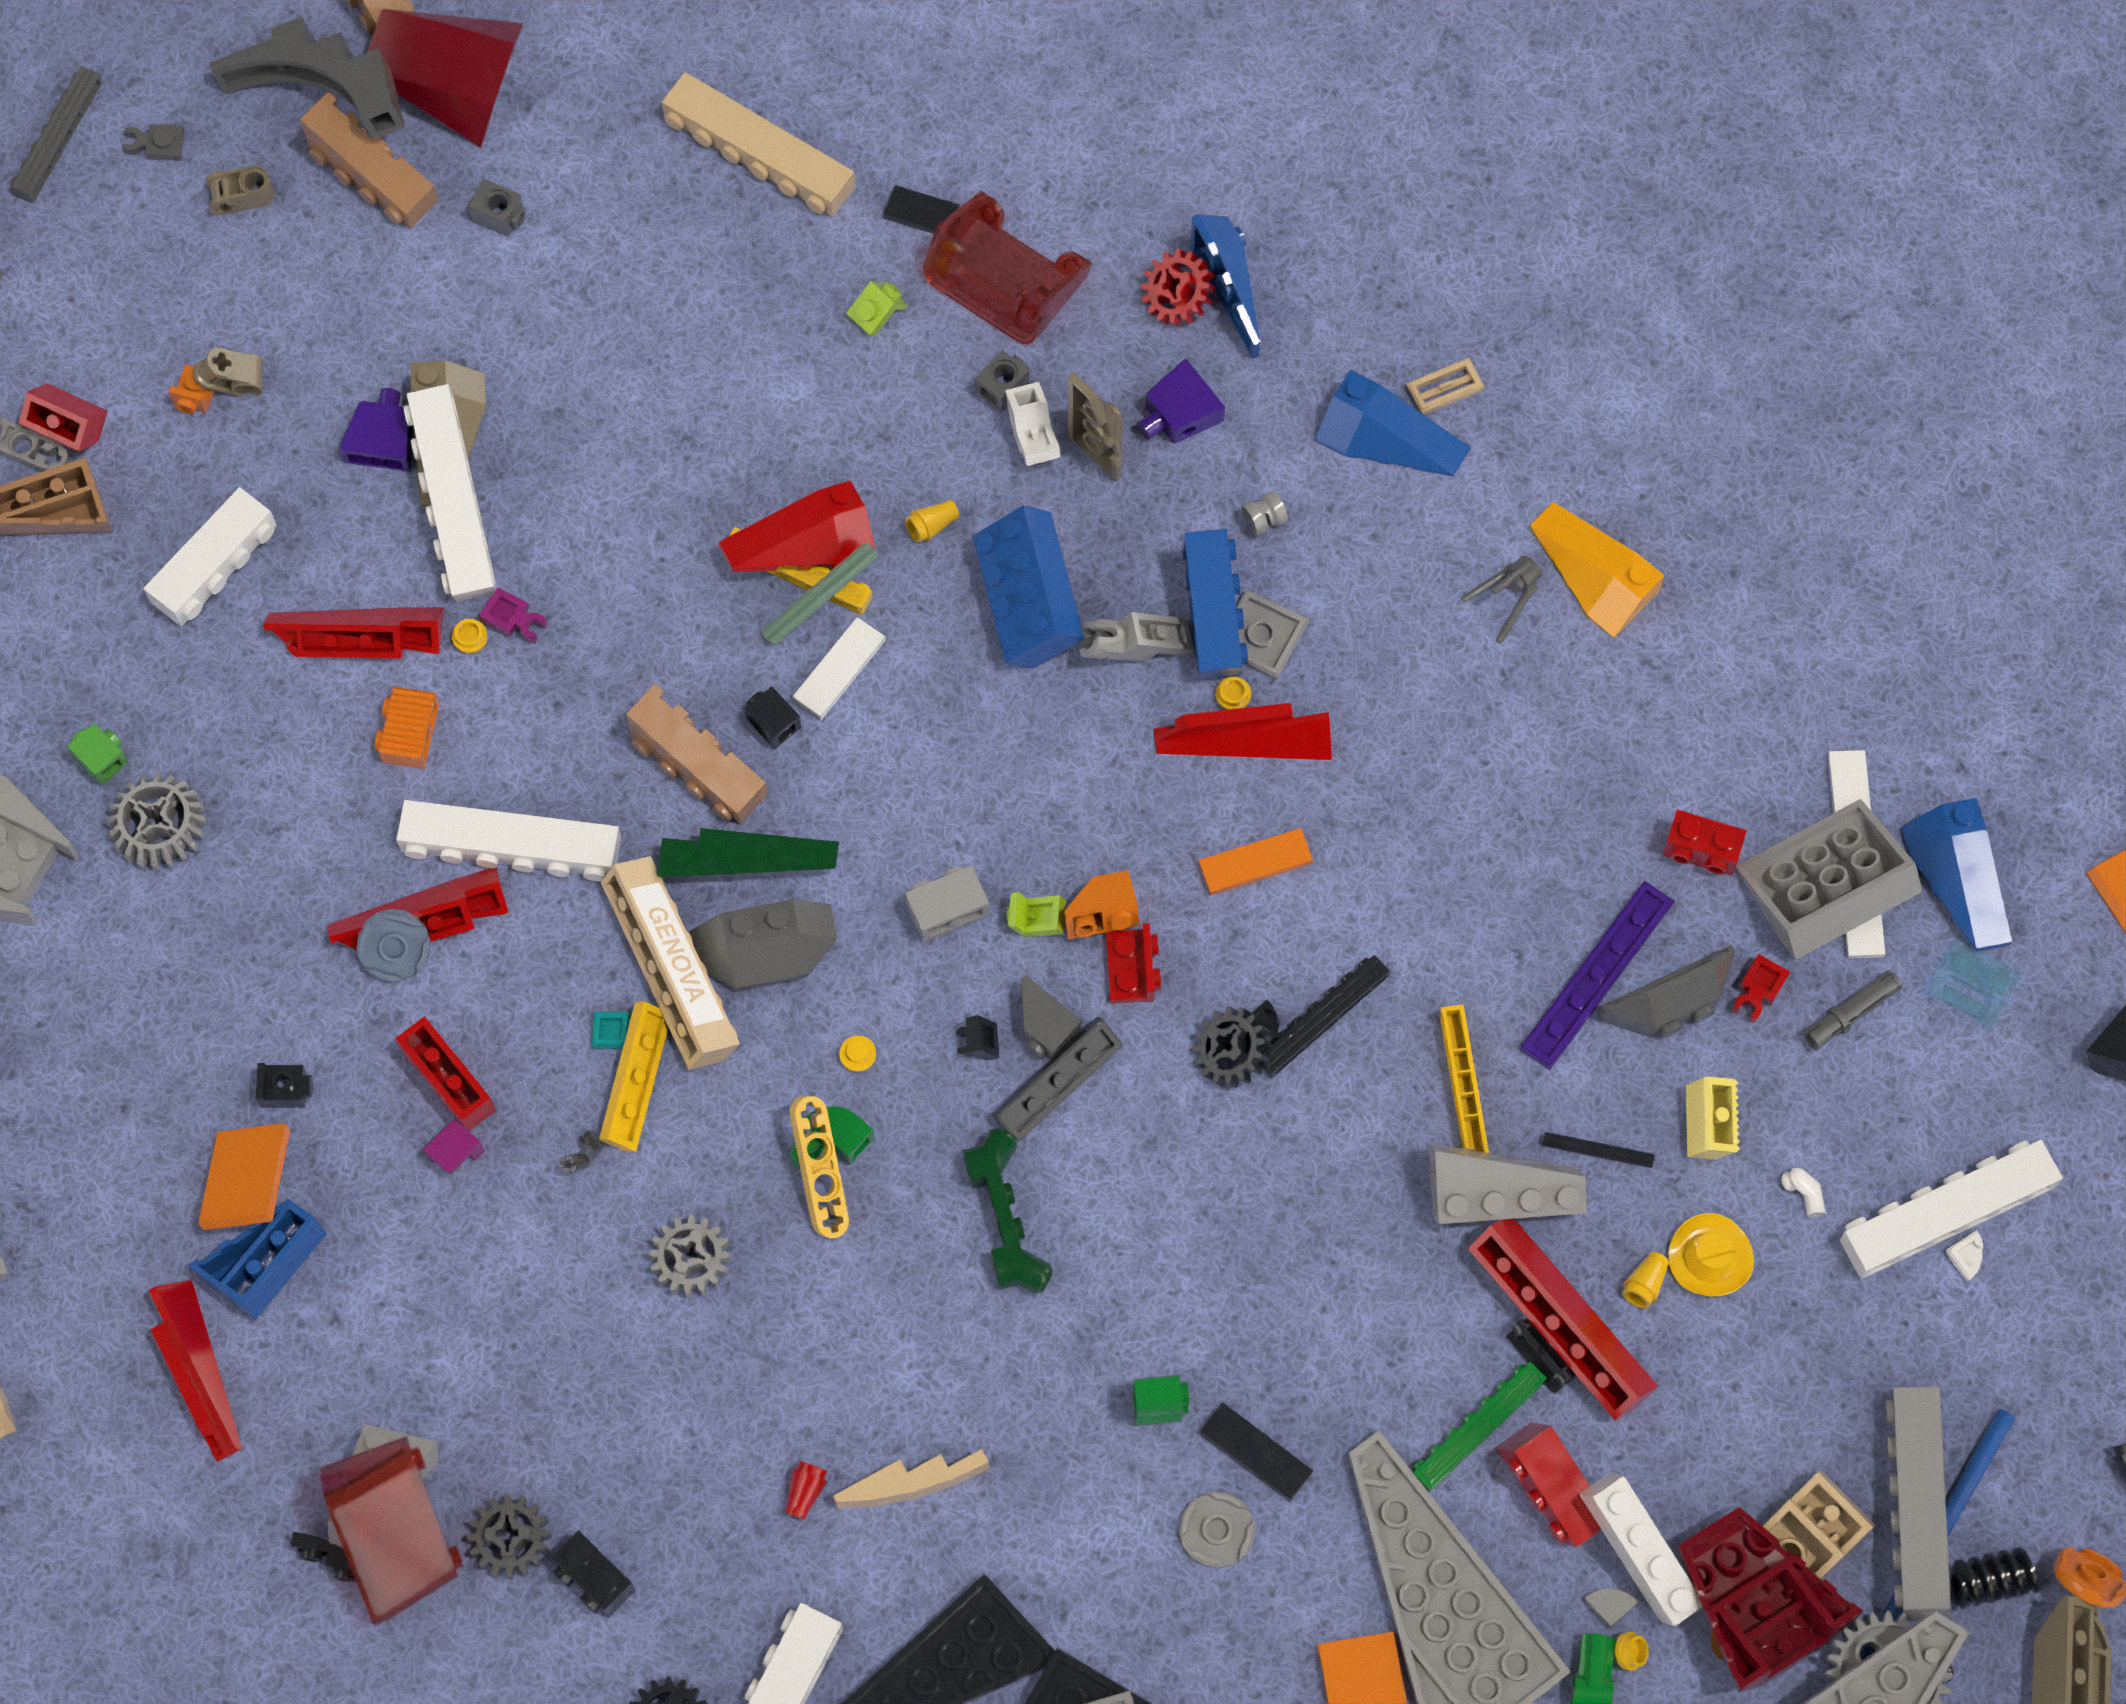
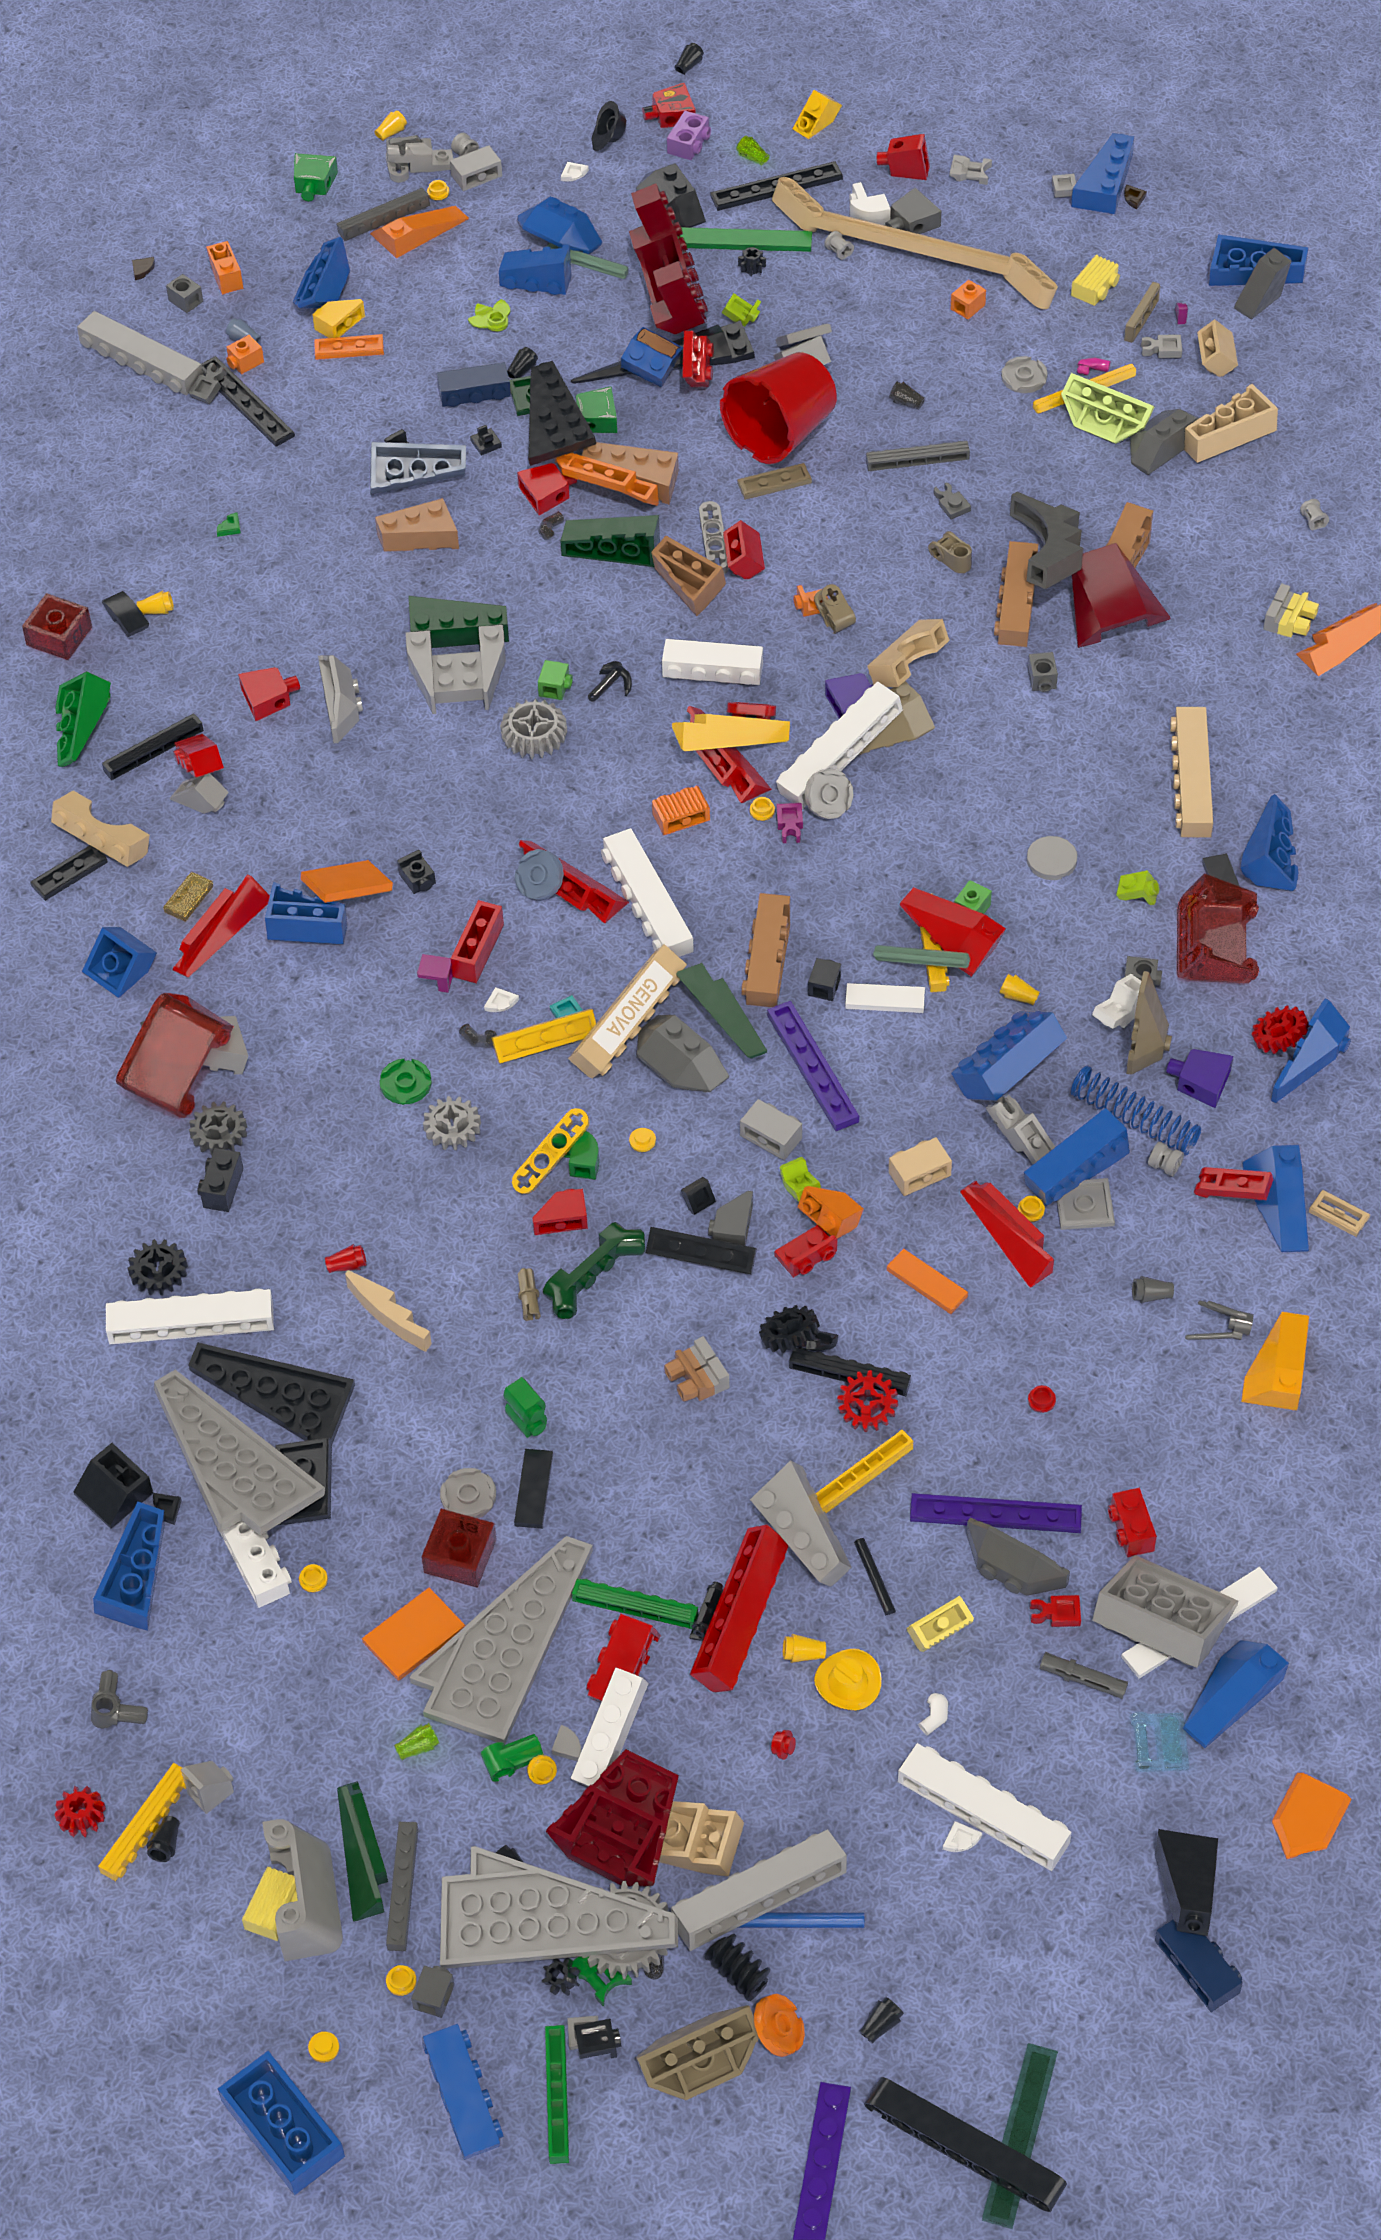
camera: 60 degrees right, 15 degrees down
none -> blue slope [82,927,157,998]
none -> clear yellow plate [163,872,213,922]
none -> green tile [379,1058,432,1105]
none -> clear red brick [421,1508,497,1588]
none -> white tile [484,987,519,1012]
none -> dark tan axle [518,1268,541,1321]
none -> red slope [532,1189,588,1235]
none -> black piece [588,661,632,702]
none -> medium nougat hips [664,1336,730,1402]
none -> yellow wedge [672,714,790,751]
none -> red plate [727,702,777,720]
none -> dark purple plate [767,1000,860,1132]
none -> red plate [771,1729,796,1760]
none -> light grey tile [804,769,853,819]
none -> red gear [837,1370,898,1432]
none -> tan arch [867,619,950,687]
none -> tan brick [889,1137,952,1196]
none -> bright green brick [954,880,992,914]
none -> light grey tile [1027,836,1077,880]
none -> red plate [1028,1385,1056,1413]
none -> blue piece [1071,1066,1201,1156]
none -> dark grey cone [1132,1276,1174,1303]
none -> red plate [1194,1167,1273,1200]
none -> blue wedge [1240,794,1299,891]

